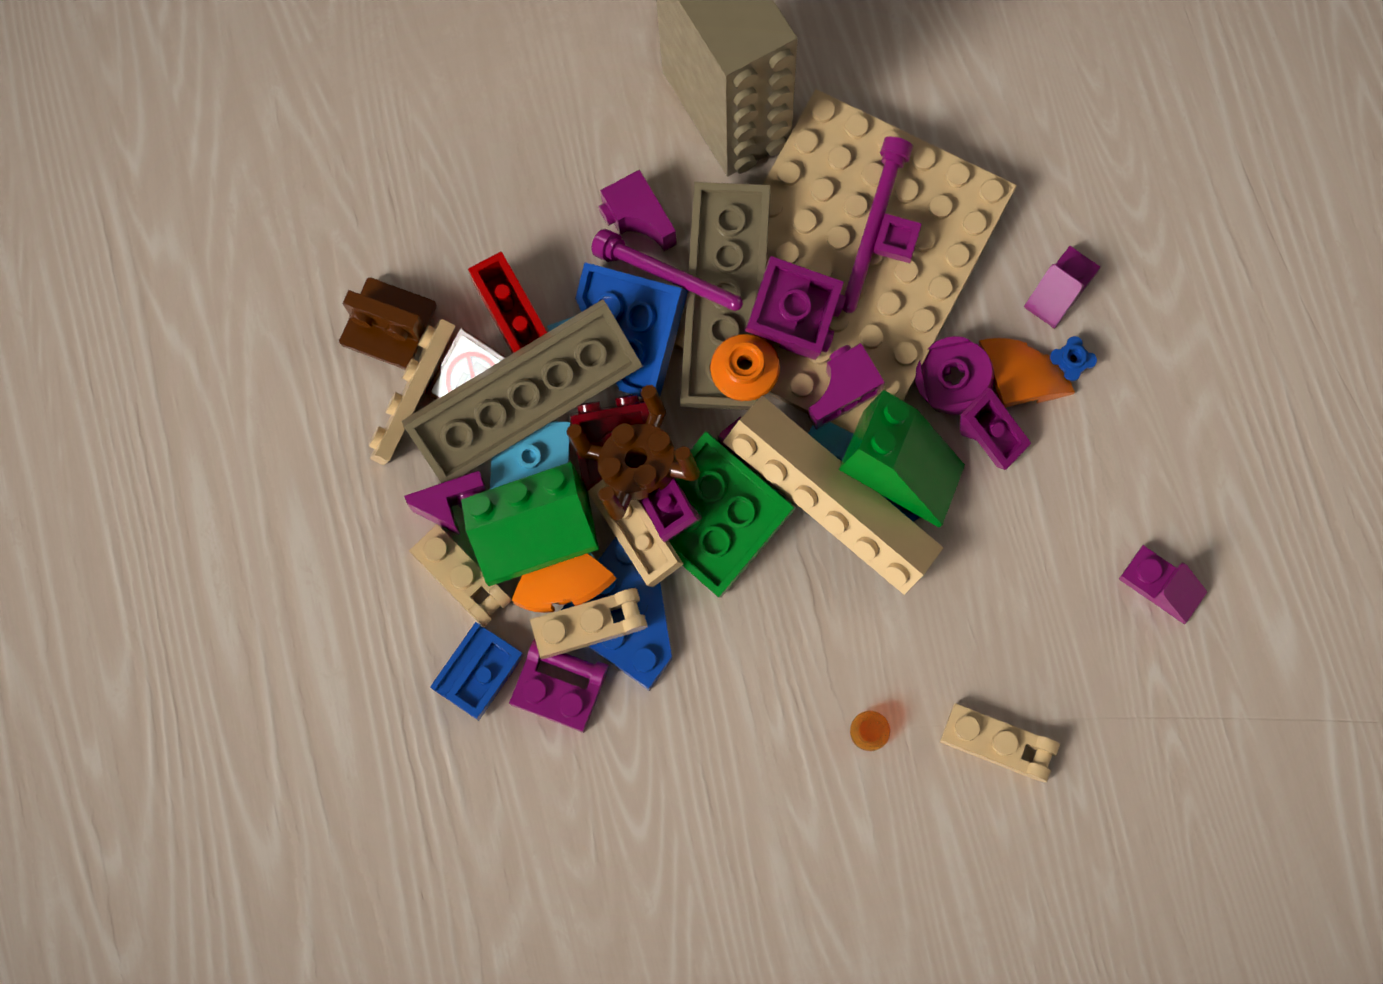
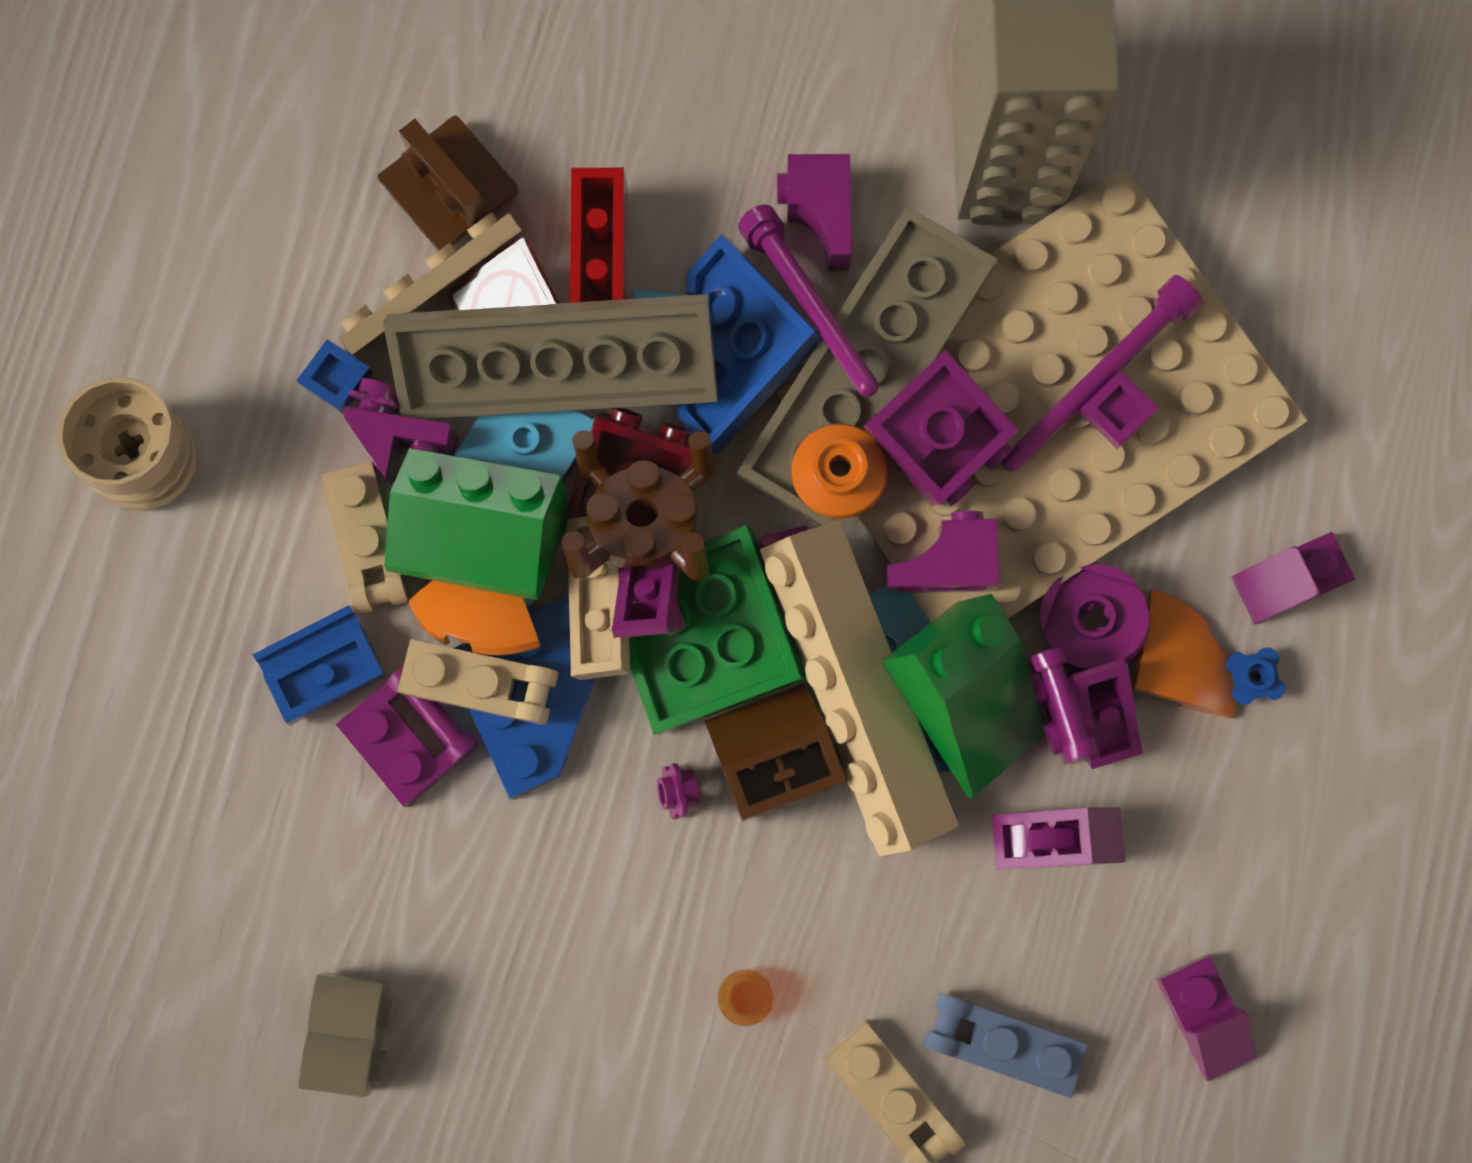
camera: 25 degrees right, 5 degrees up
none -> tan wheel [57,377,197,511]
none -> blue plate [296,339,373,414]
none -> dark tan brick [299,972,397,1097]
none -> magenta plate [348,378,401,414]
none -> magenta plate [657,763,700,820]
none -> reddish brown slope [705,683,846,823]
none -> sand blue plate [923,993,1088,1098]
none -> magenta arch [992,807,1125,870]
none -> magenta plate [1029,646,1099,764]

